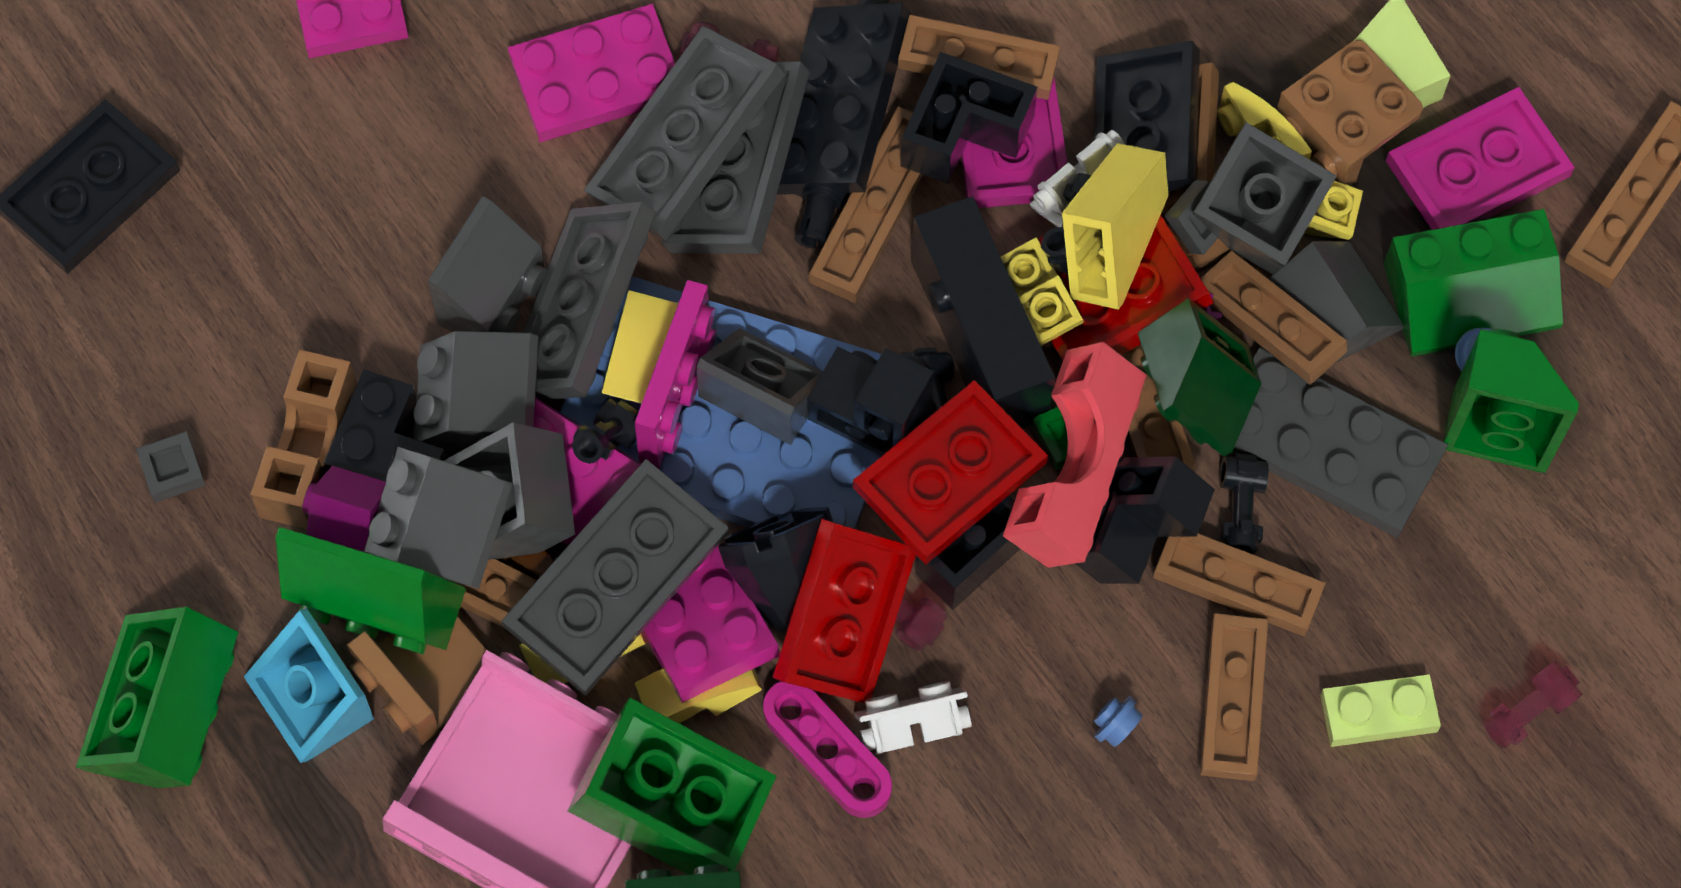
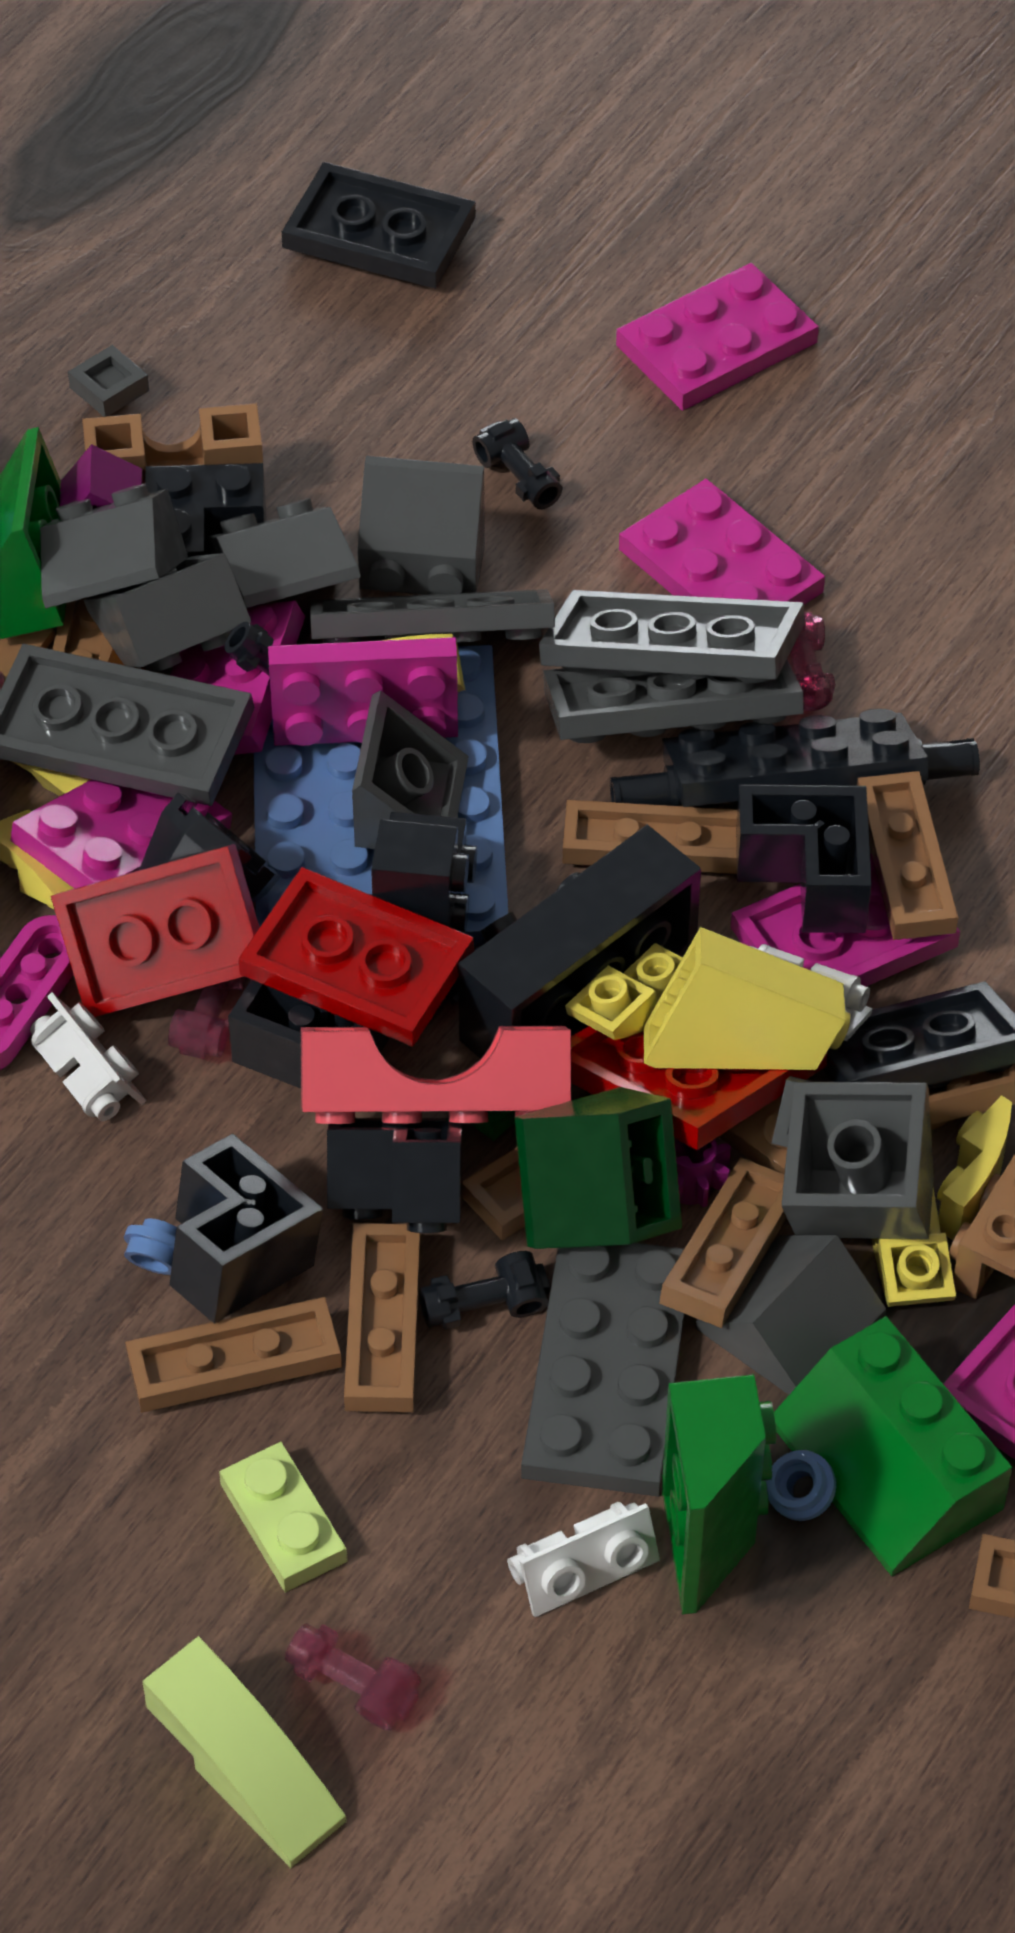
camera: 70 degrees right, 15 degrees down
none -> yellowish green slope [142,1636,346,1868]
none -> black brick [169,1133,323,1324]
none -> black bar [472,418,563,510]
none -> white hinge [507,1501,660,1617]

